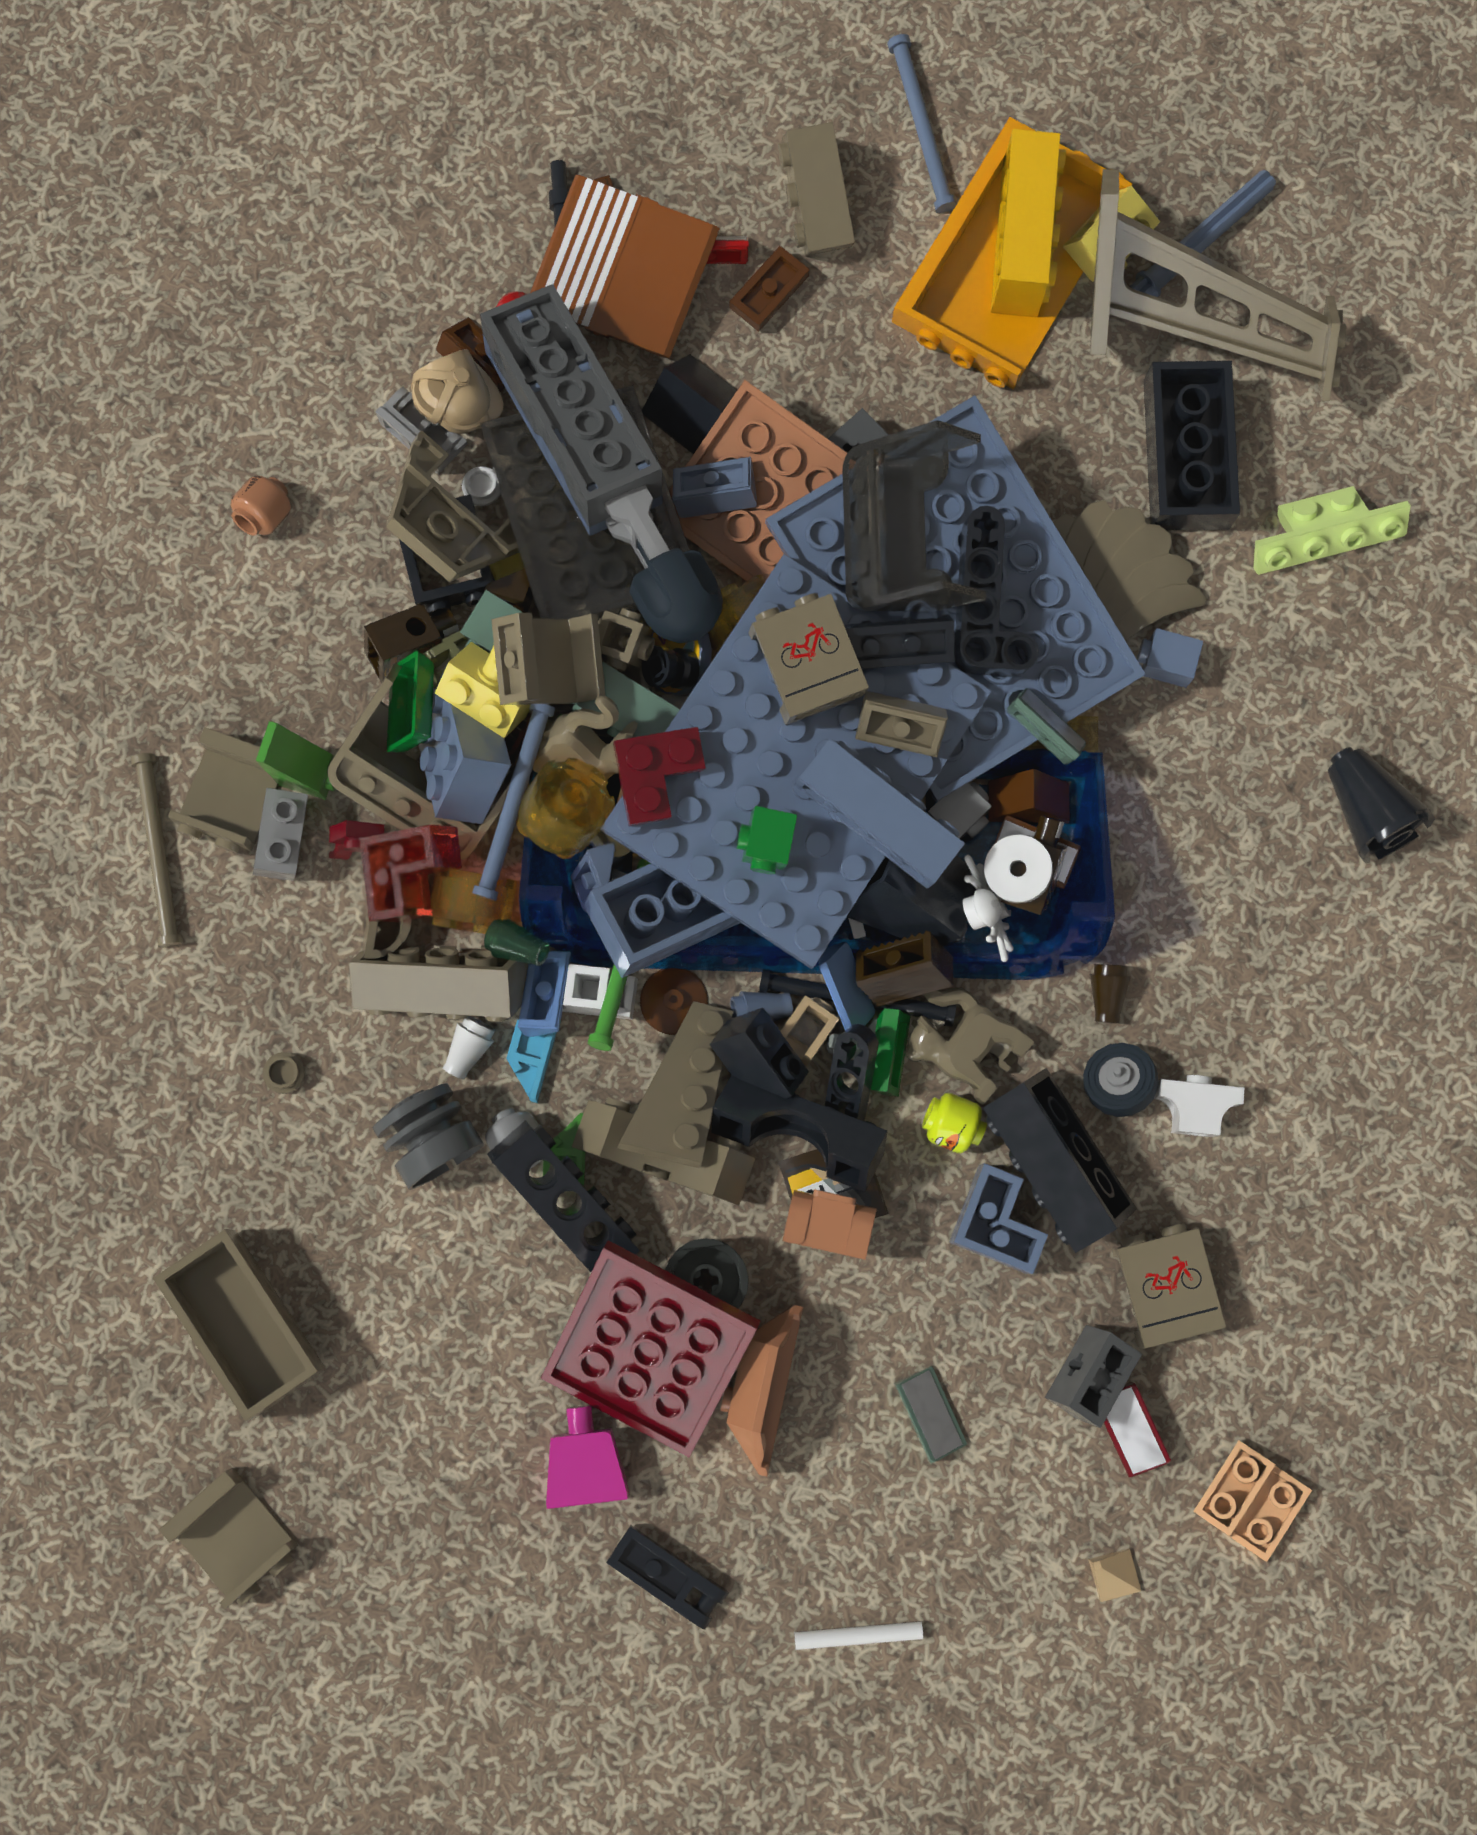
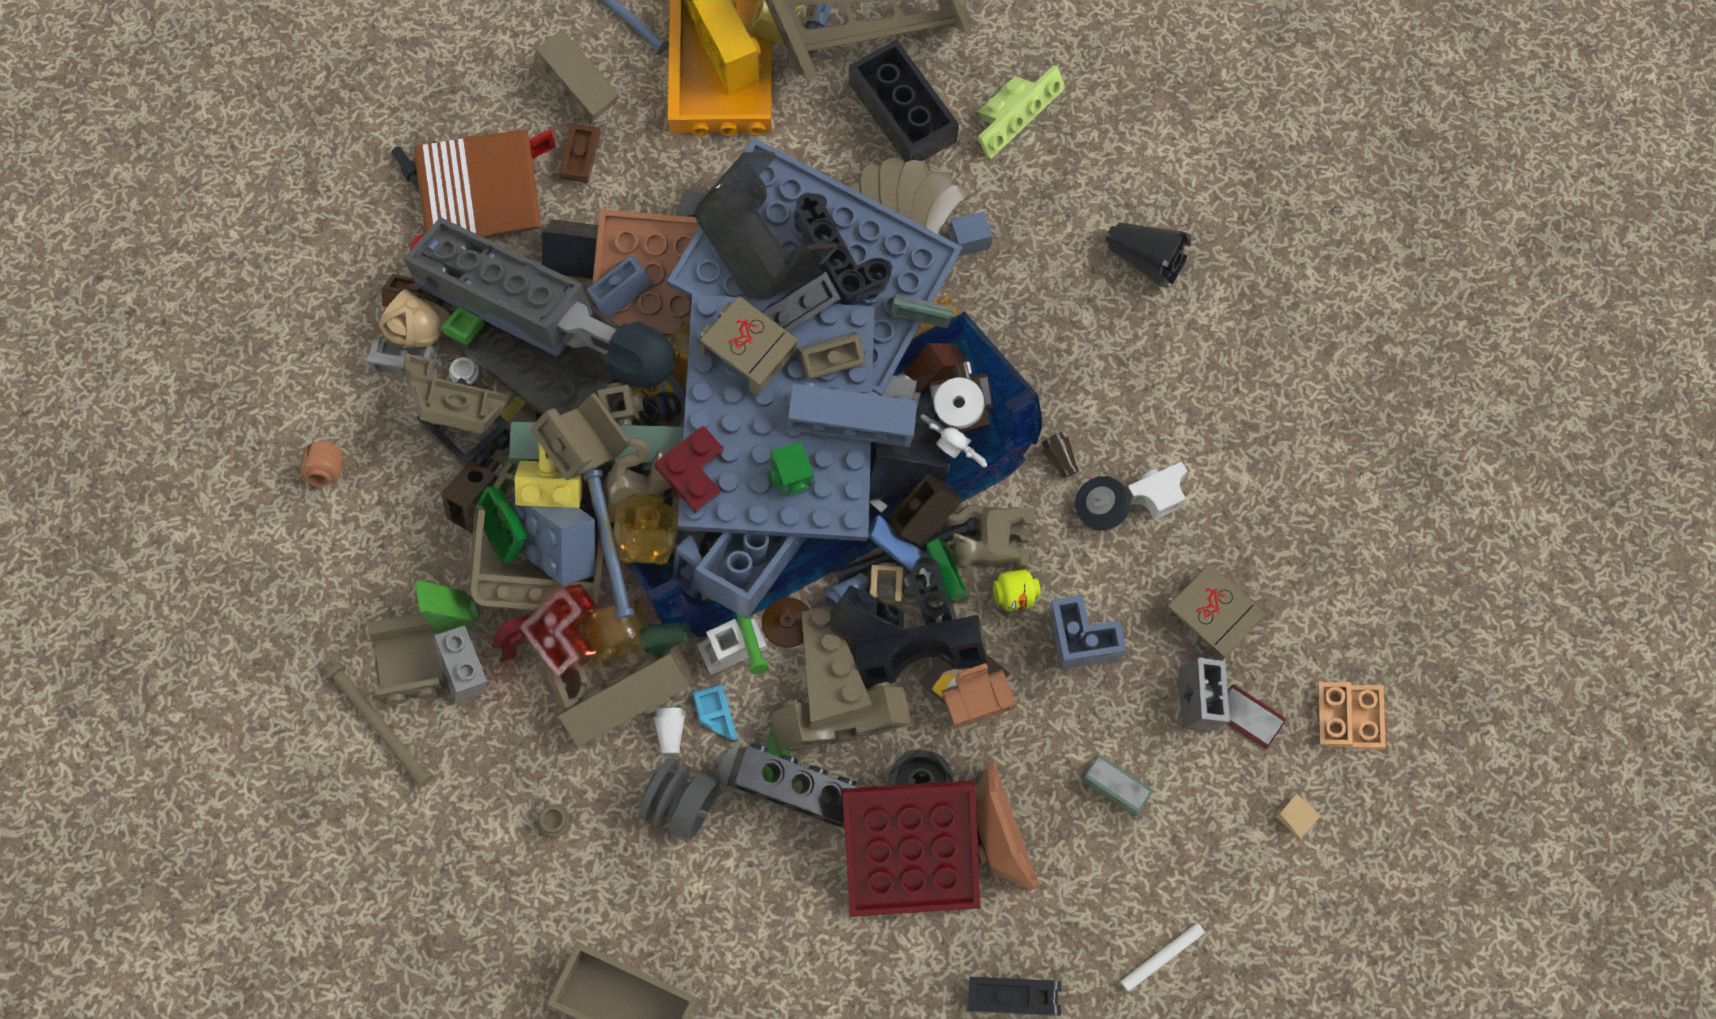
camera: 30 degrees left, 10 degrees down
medium blue slope [518,950,572,1037] -> none
dark pink torso [546,1405,629,1509] -> none
black brick [983,1068,1137,1253] -> none
none -> bright green tile [441,306,485,346]

